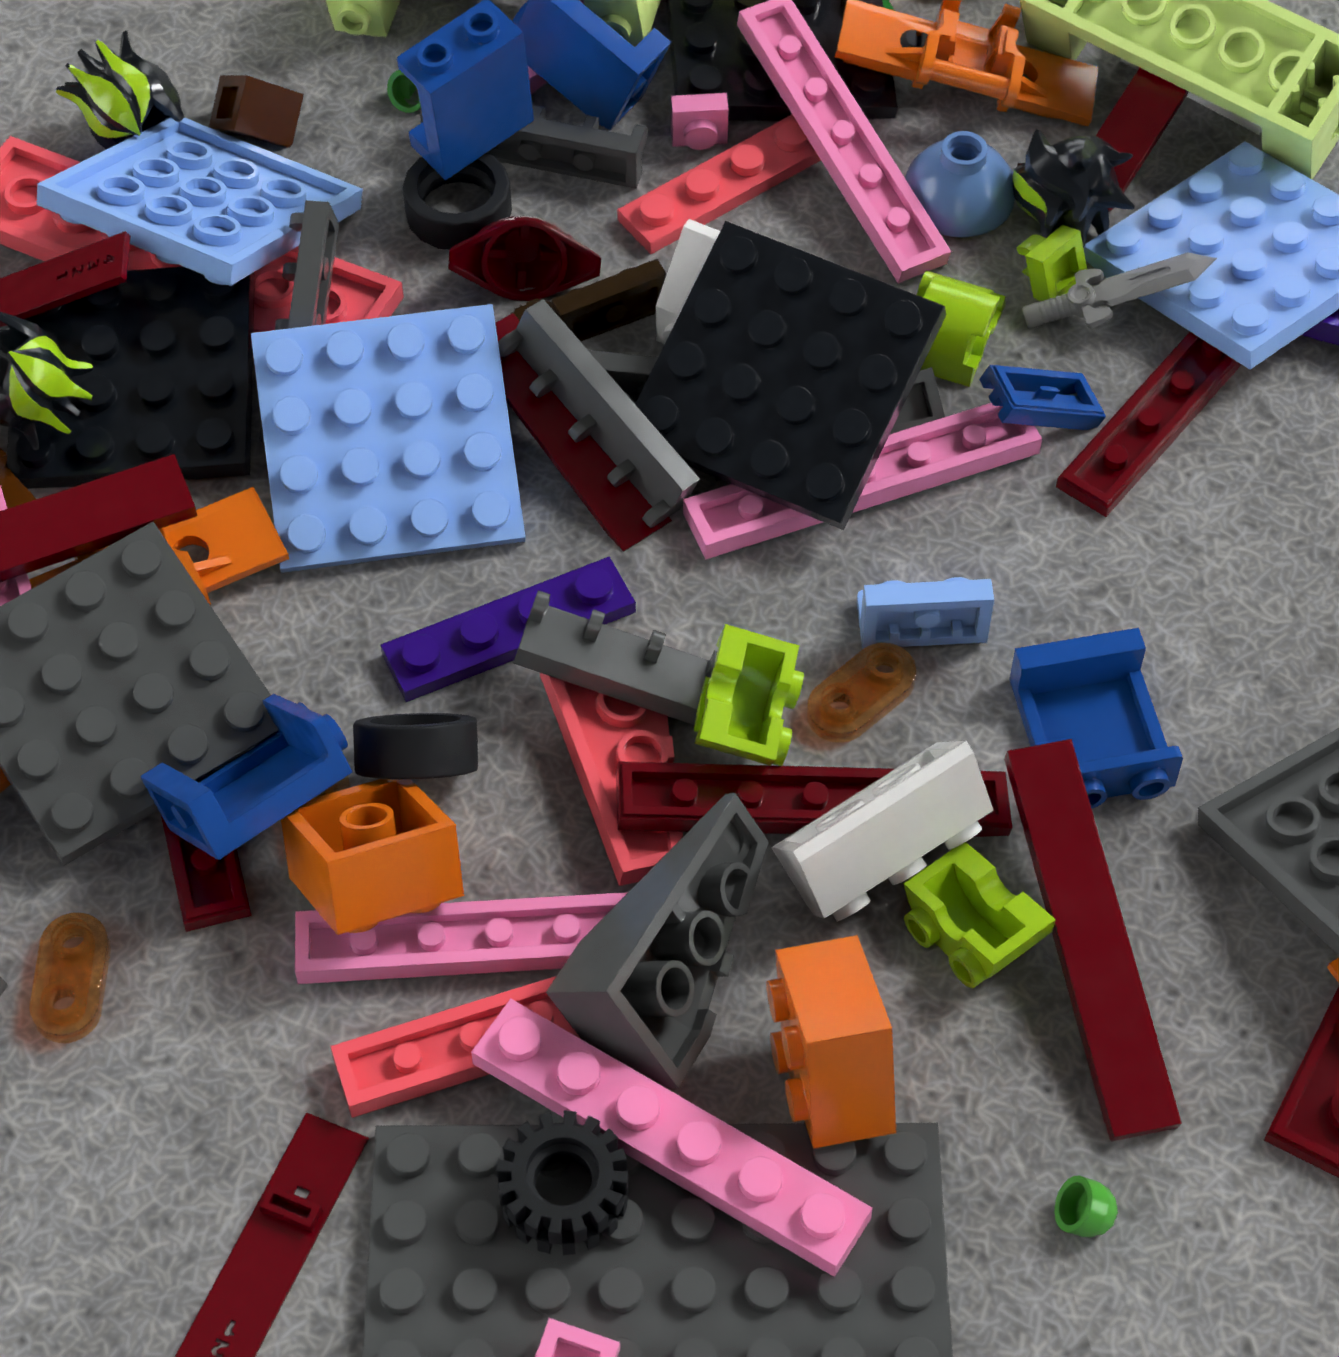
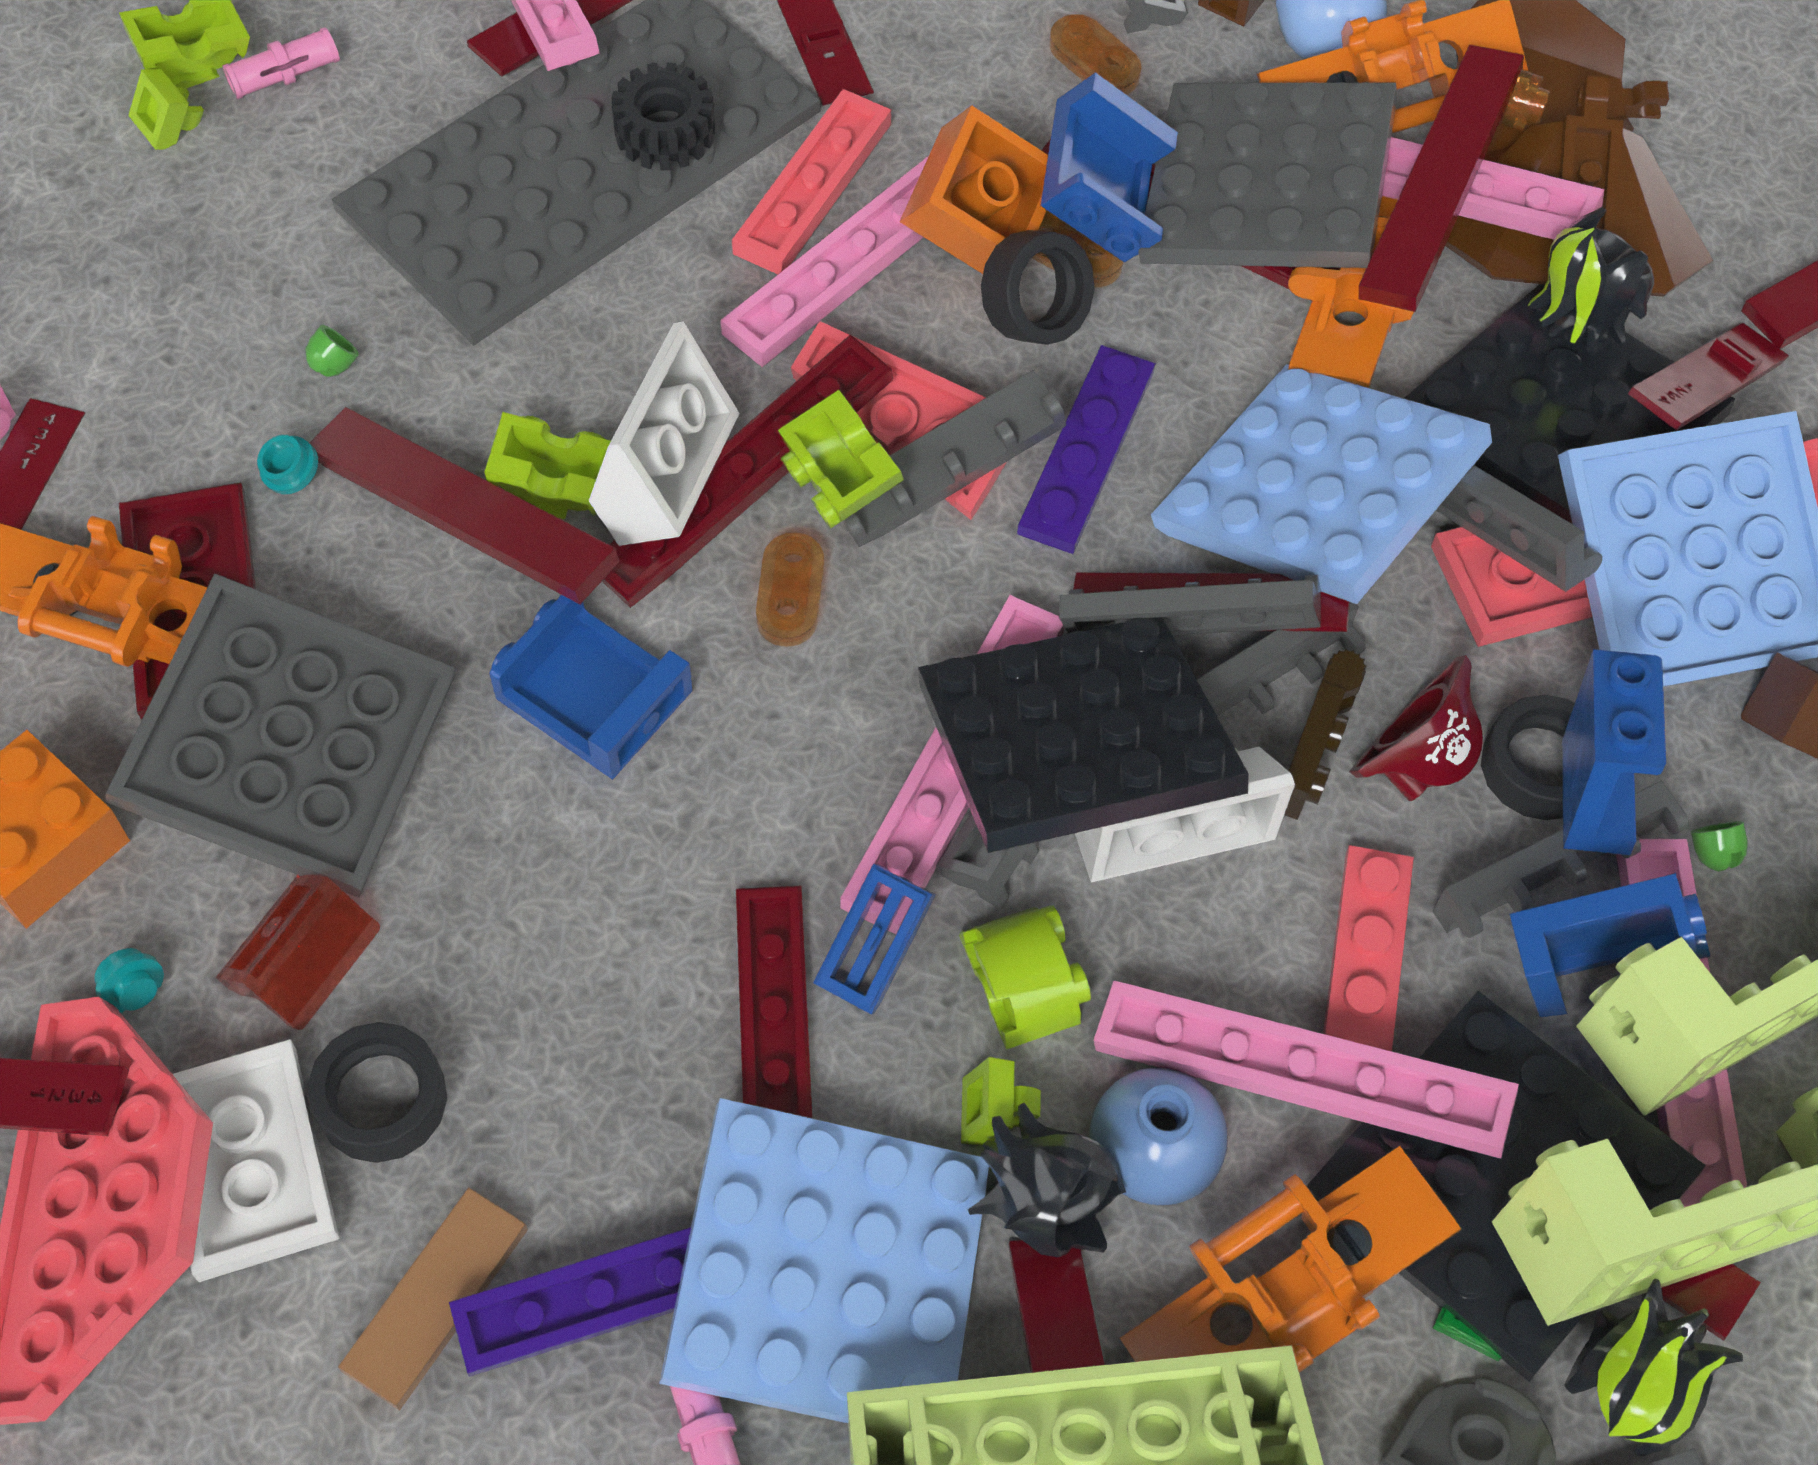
camera: 135 degrees right, 5 degrees up
bright pink plate [471,998,873,1277] -> none
dark grey wedge [546,793,769,1088] -> none
bright pink plate [671,93,729,150] -> none
orange brick [766,935,896,1149] -> none
light blue bracket [857,577,994,649] -> none
light grey sword [1023,252,1217,329] -> none
none -> teal plate [257,435,318,495]

